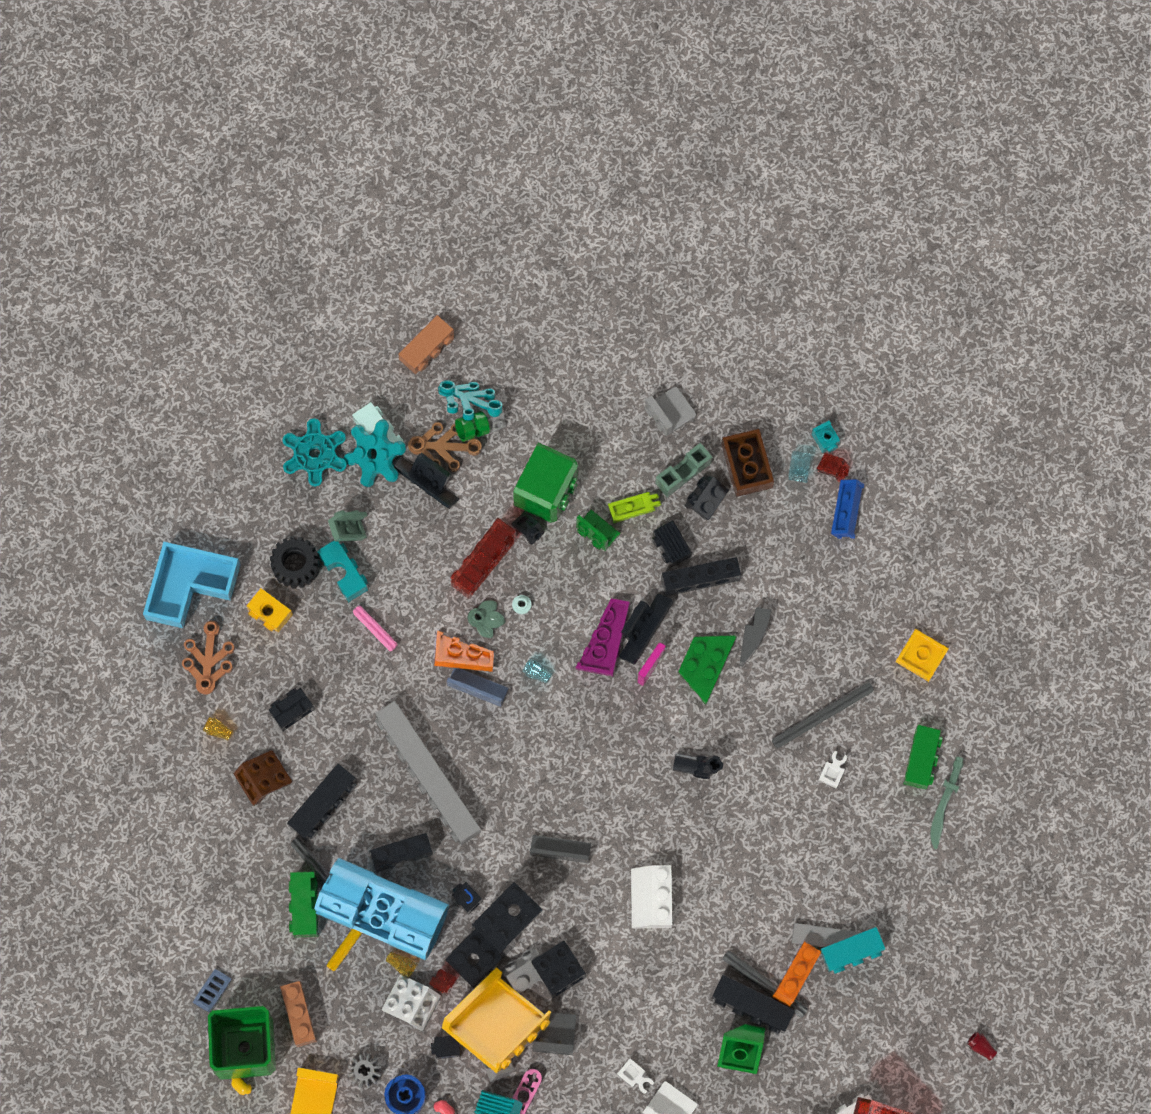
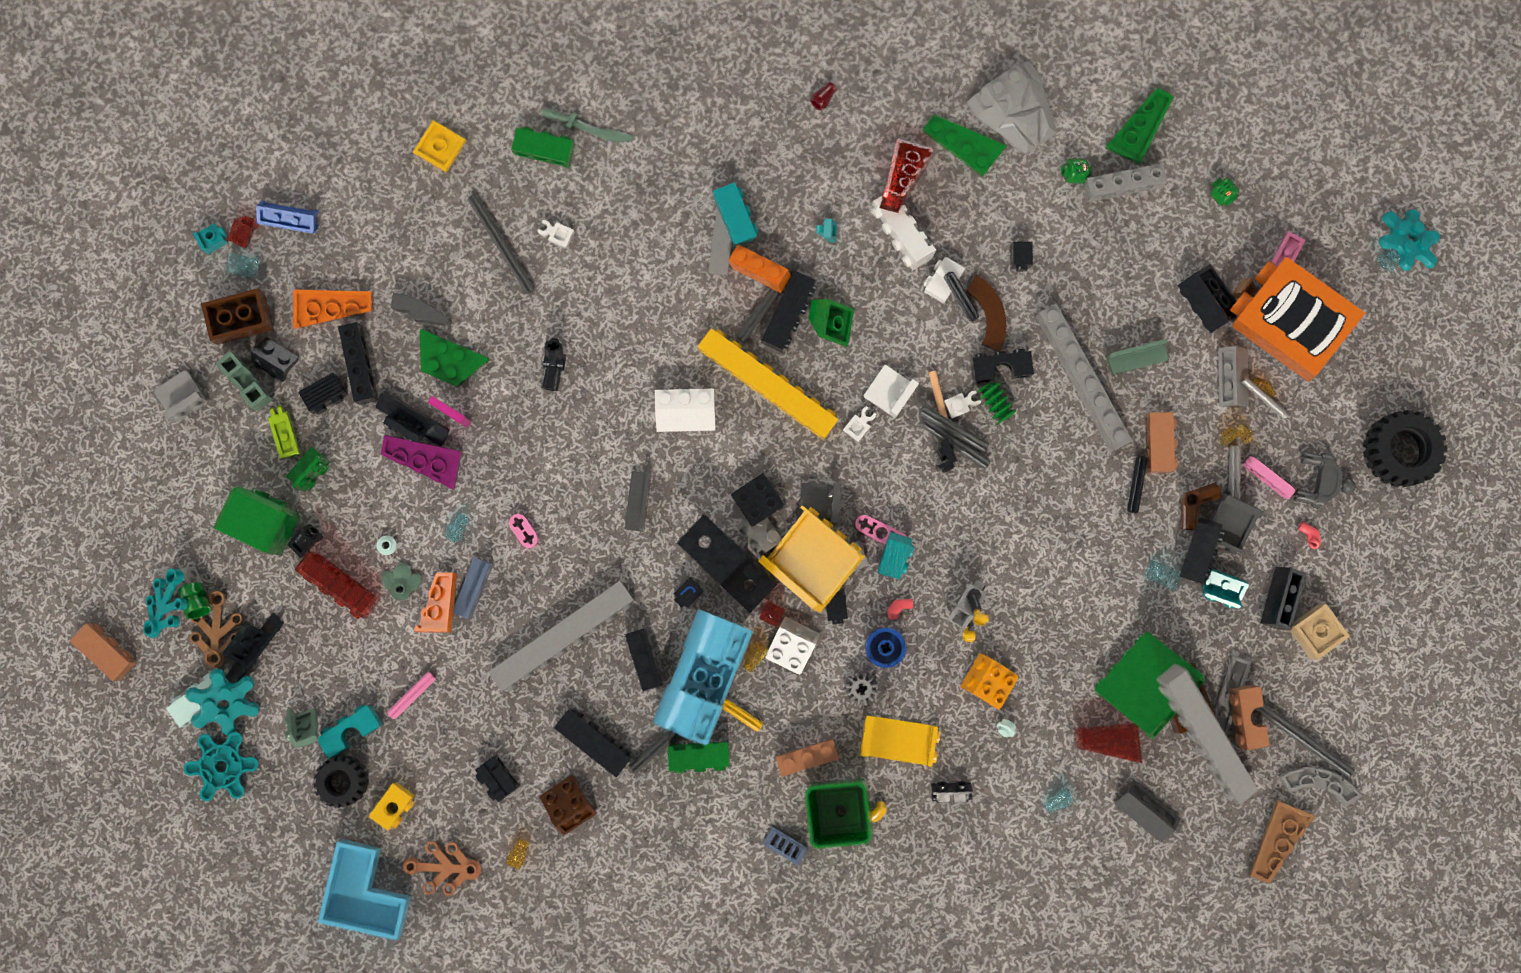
camera: 90 degrees left, 10 degrees up
none -> orange wing [293,290,373,329]
none -> bright pink beam [509,514,539,548]
none -> yellow brick [697,328,838,440]
none -> teal tile [816,218,838,243]

